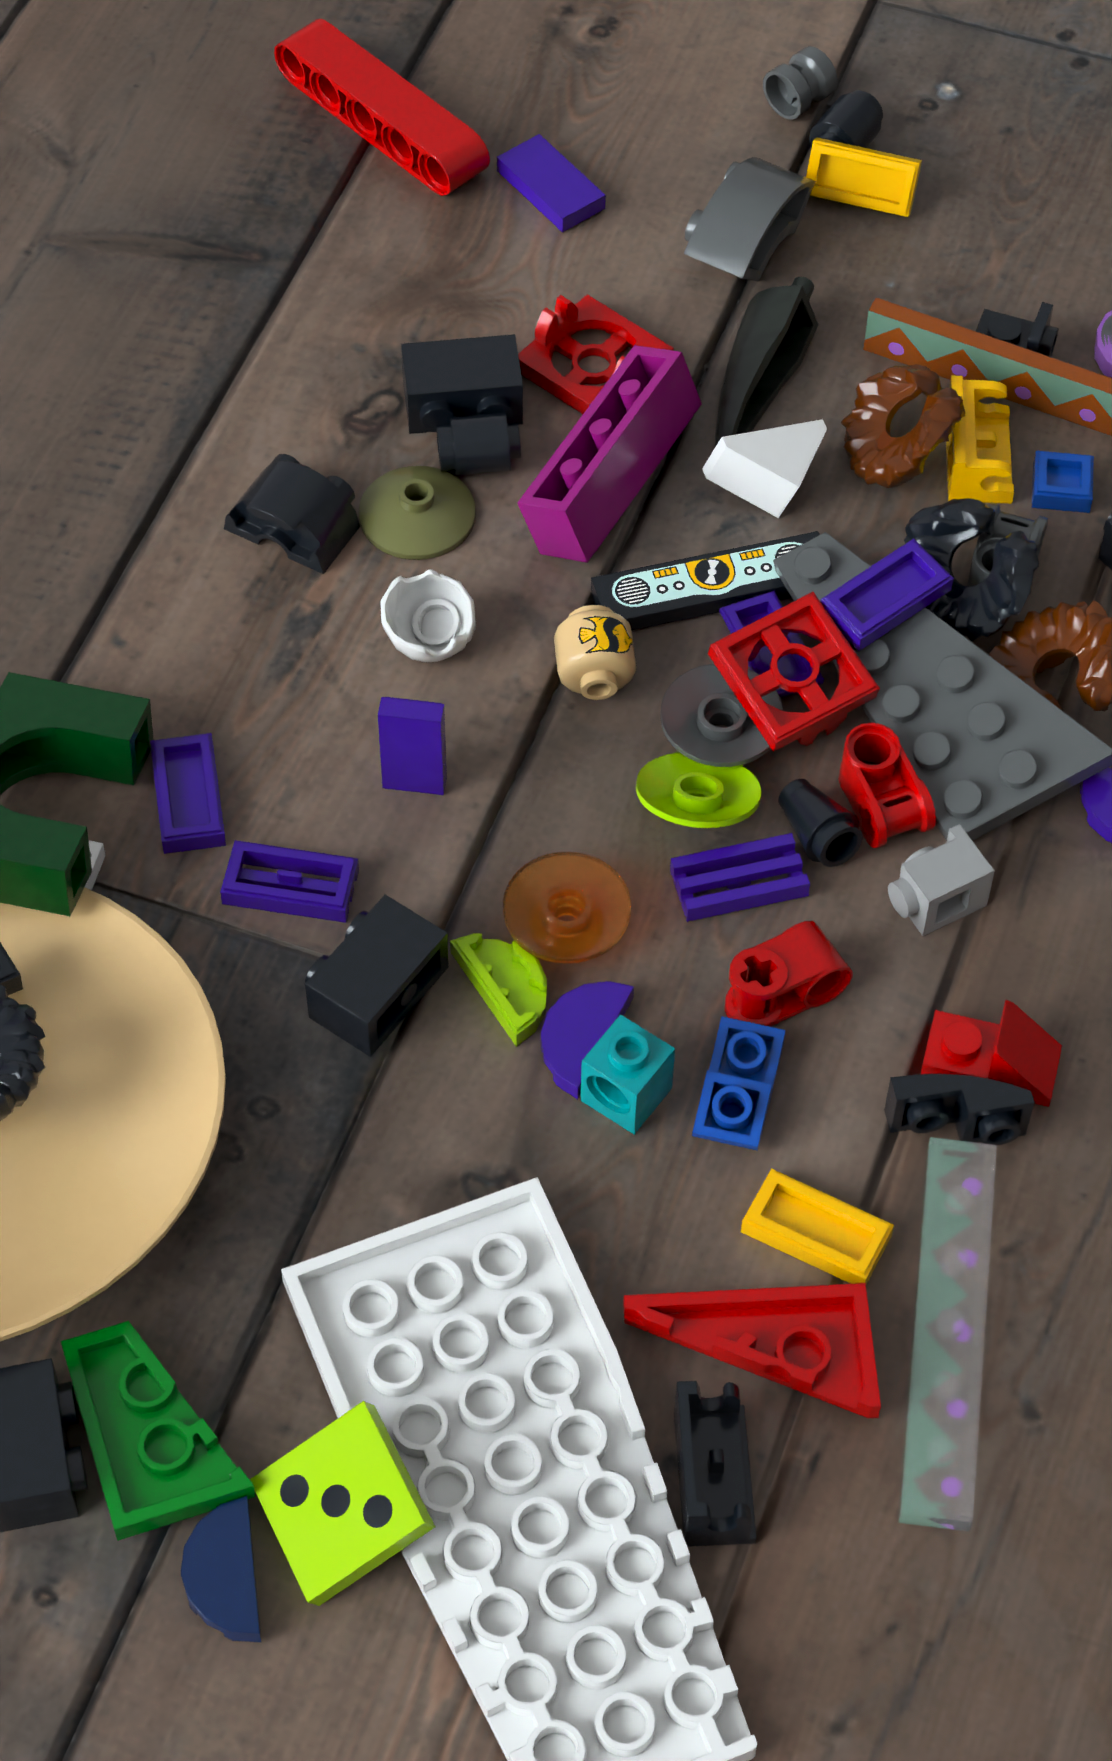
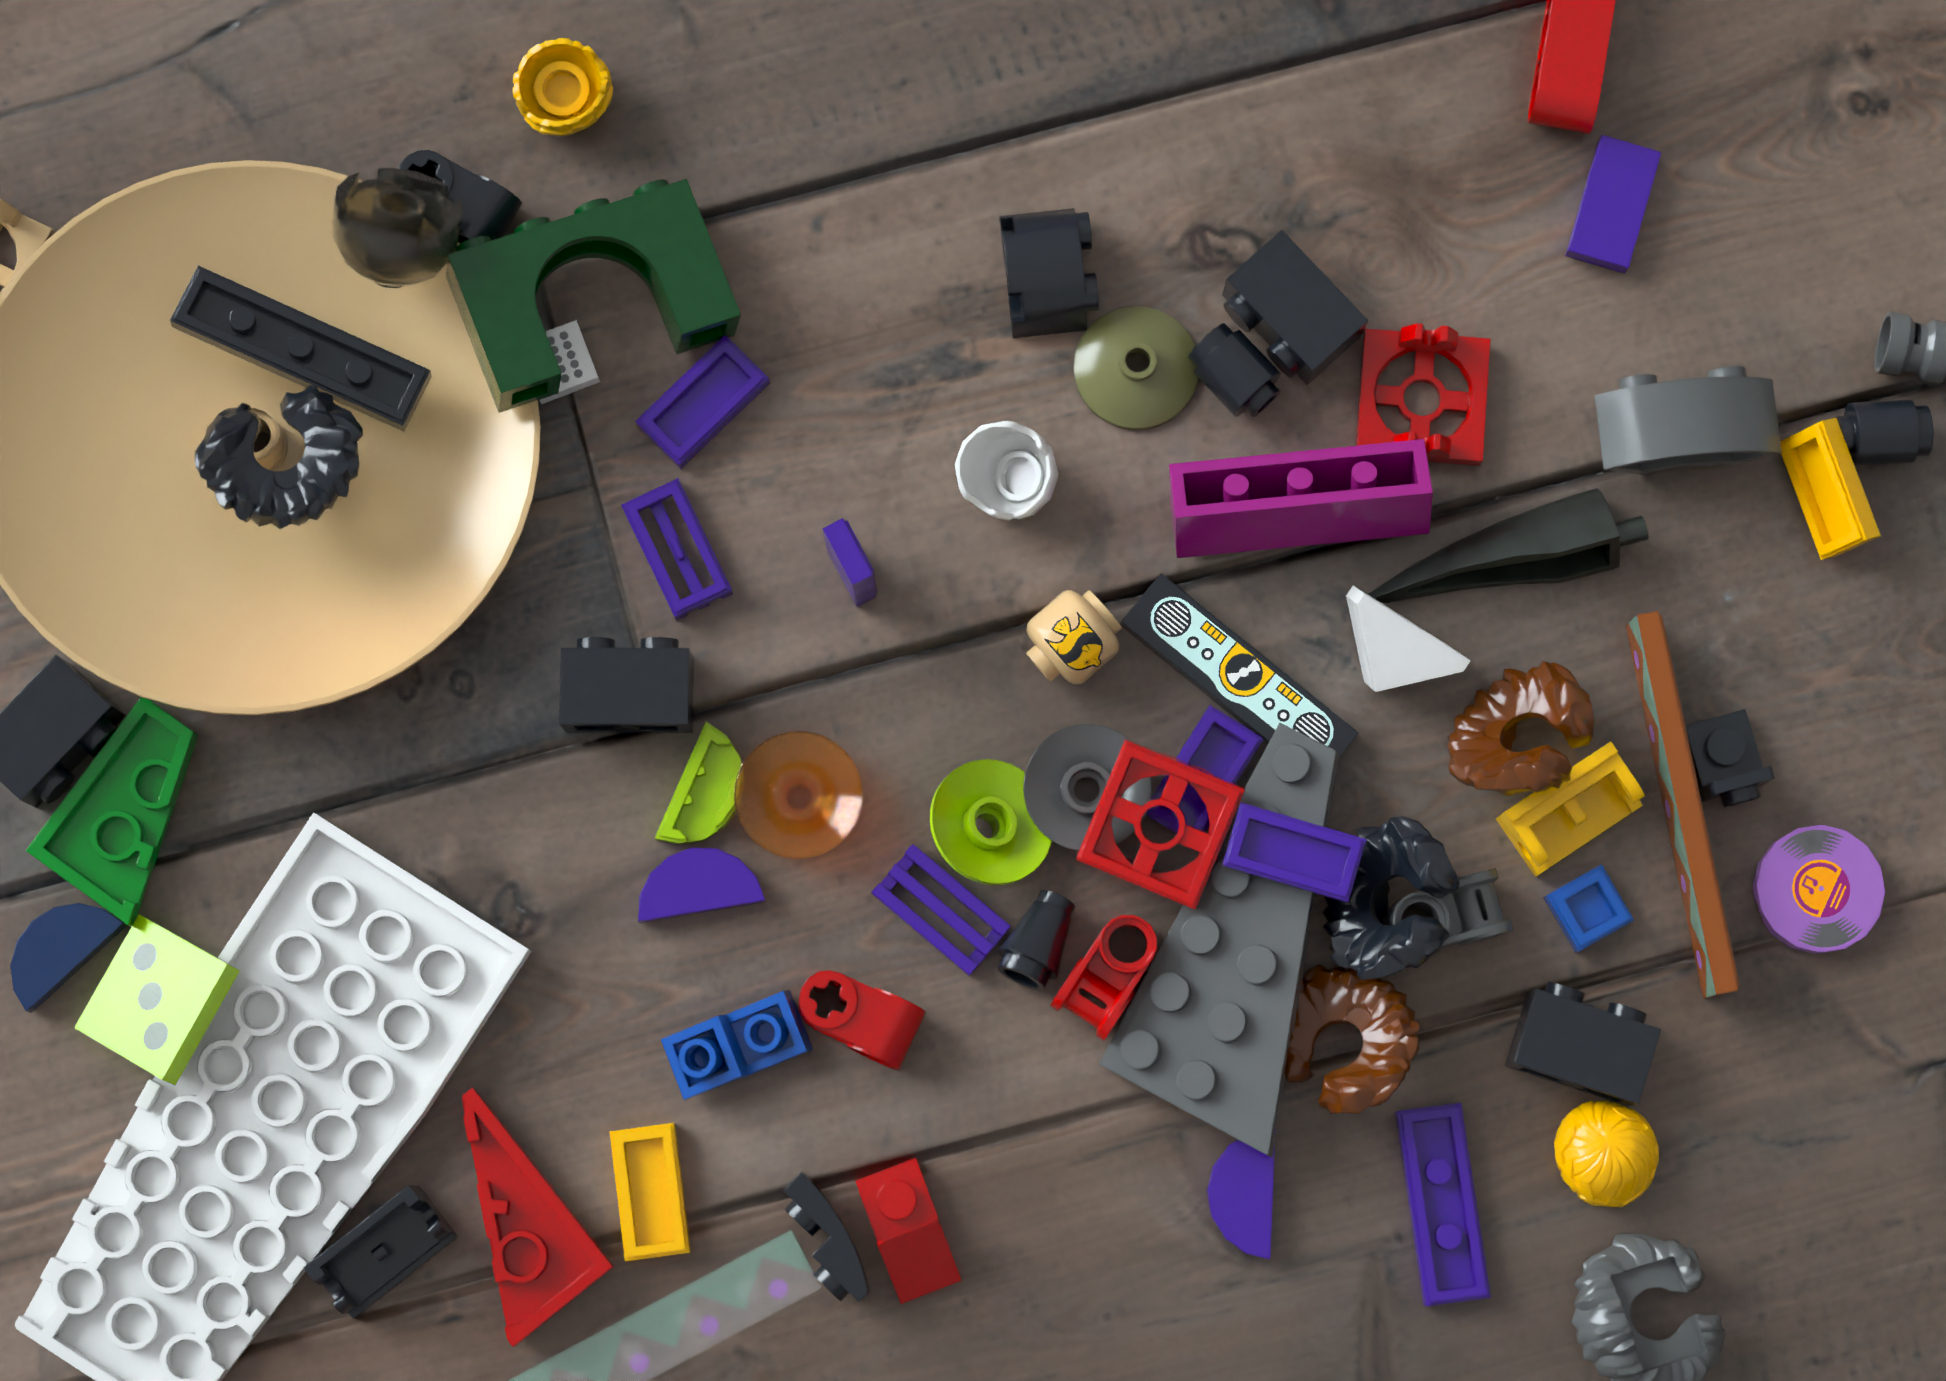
camera: 55 degrees right, 25 degrees up
teal brick [581,1014,675,1135] -> none
light grey brick [888,824,995,936] -> none

